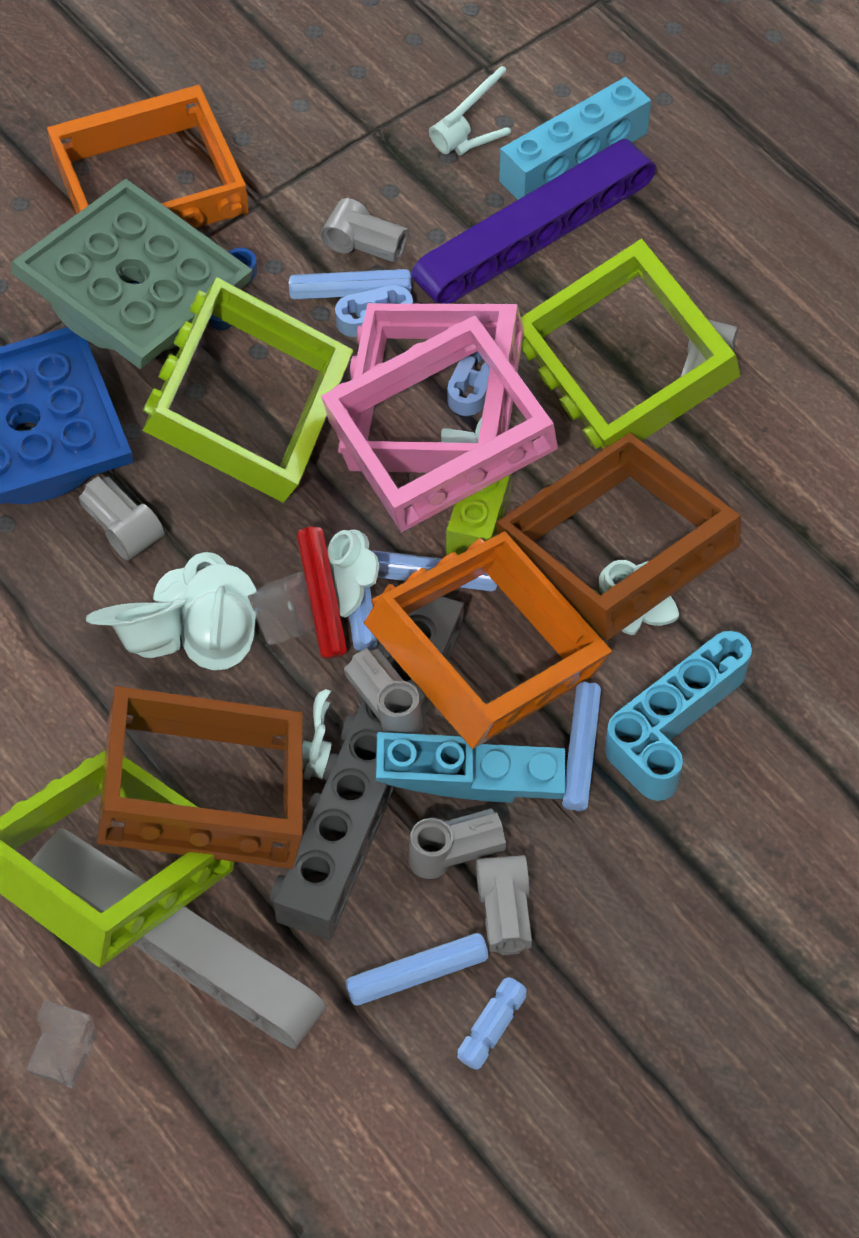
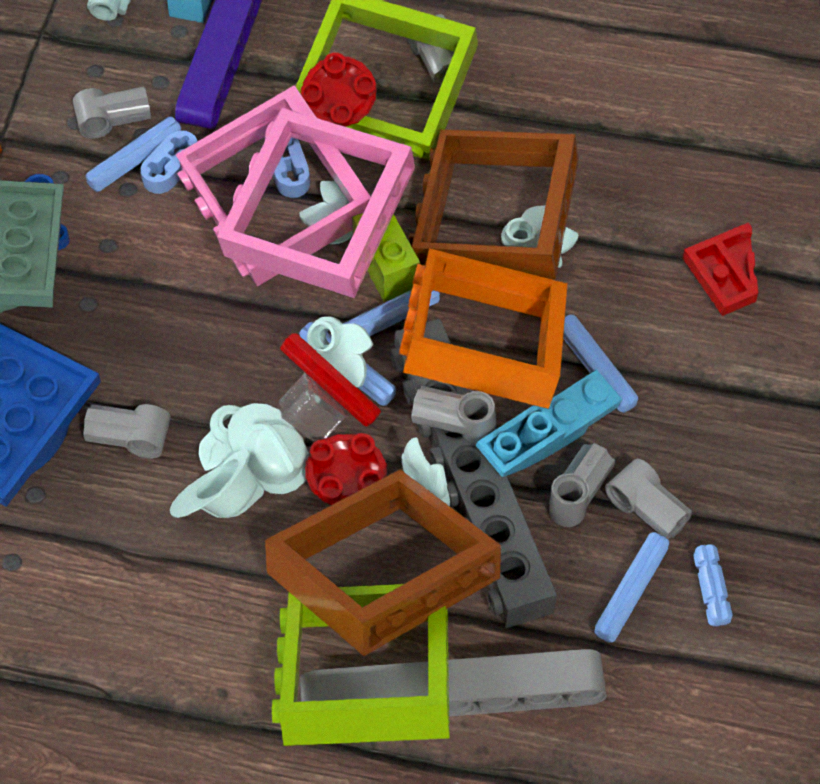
camera: 40 degrees left, 0 degrees up
lime window [142,277,353,503] -> none
medium azure beam [605,631,752,801] -> none
none -> red dish [301,53,377,127]
none -> red dish [305,433,387,505]
none -> red wing [683,222,758,316]

